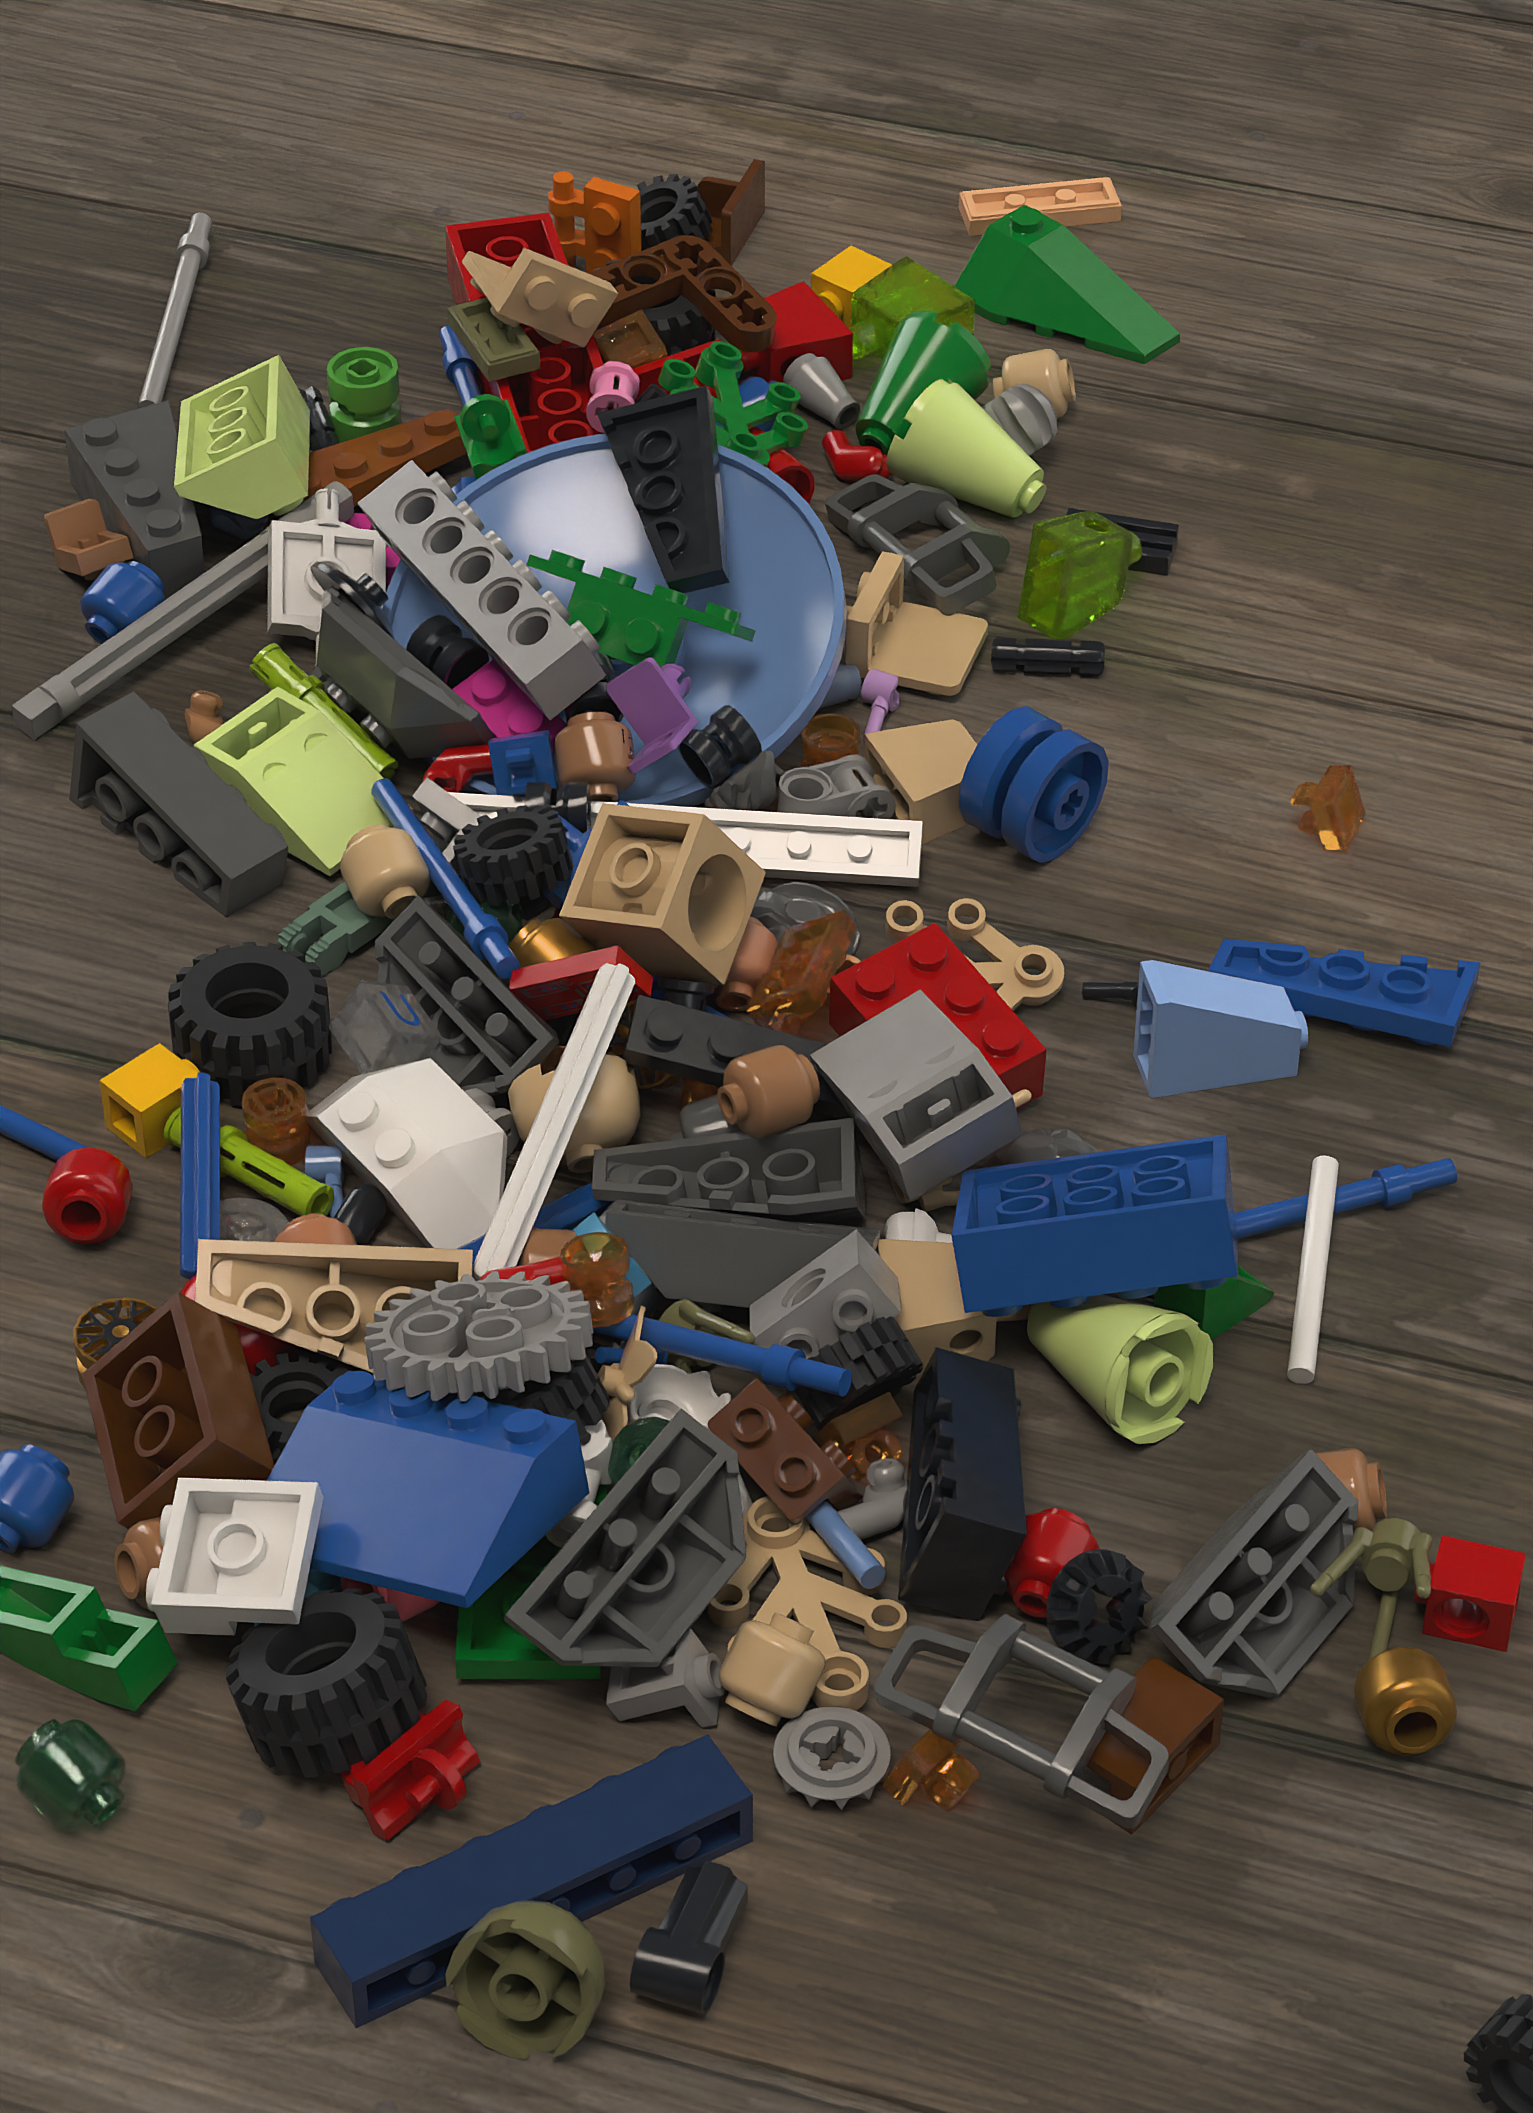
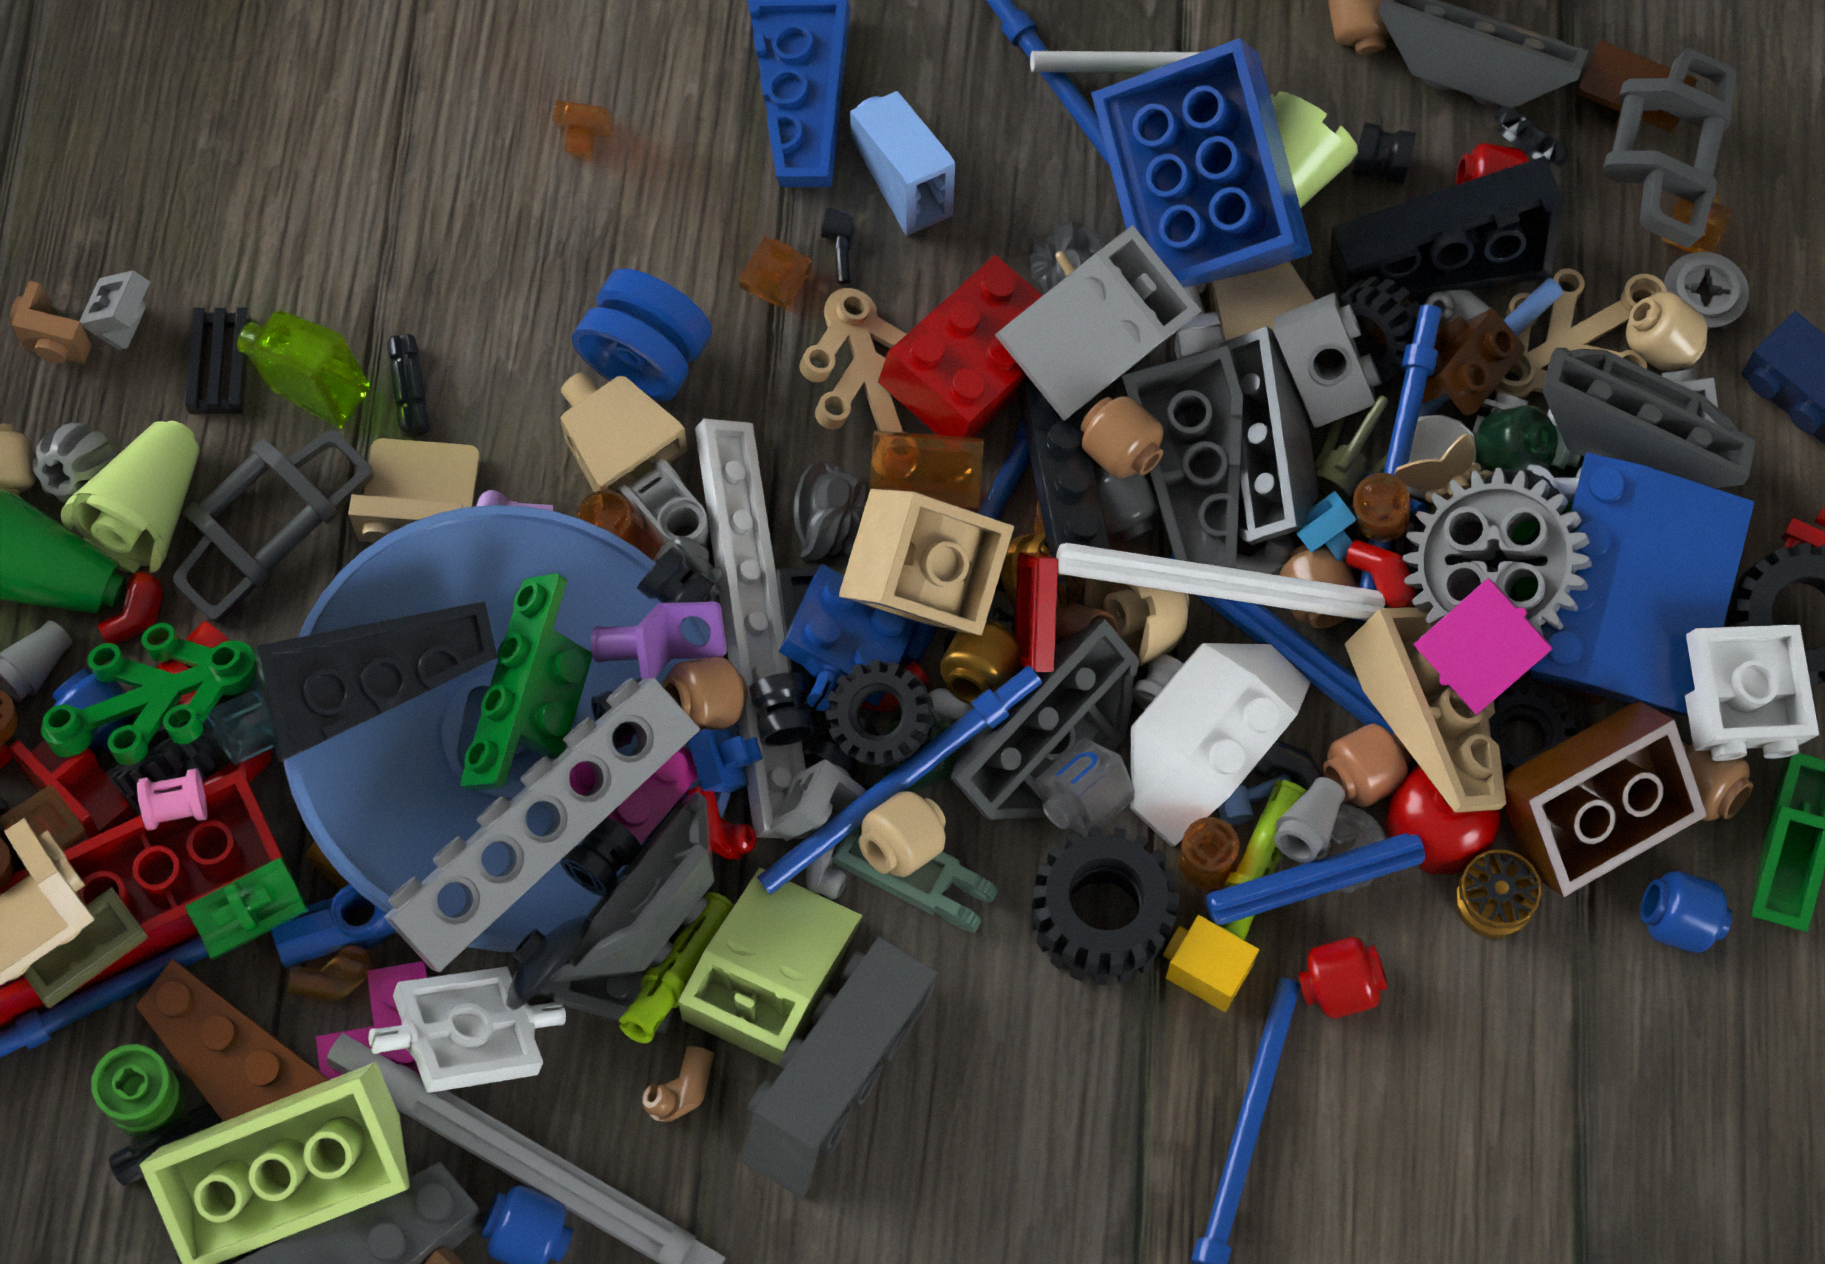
camera: 105 degrees left, 25 degrees up
none -> medium nougat bracket [10,280,92,364]
none -> light grey bracket [80,270,150,350]
none -> clear orange tile [739,237,812,310]
none -> light grey cone [1274,777,1345,863]
none -> black wheel [1352,122,1416,185]
none -> dark pink piece [1413,577,1553,715]

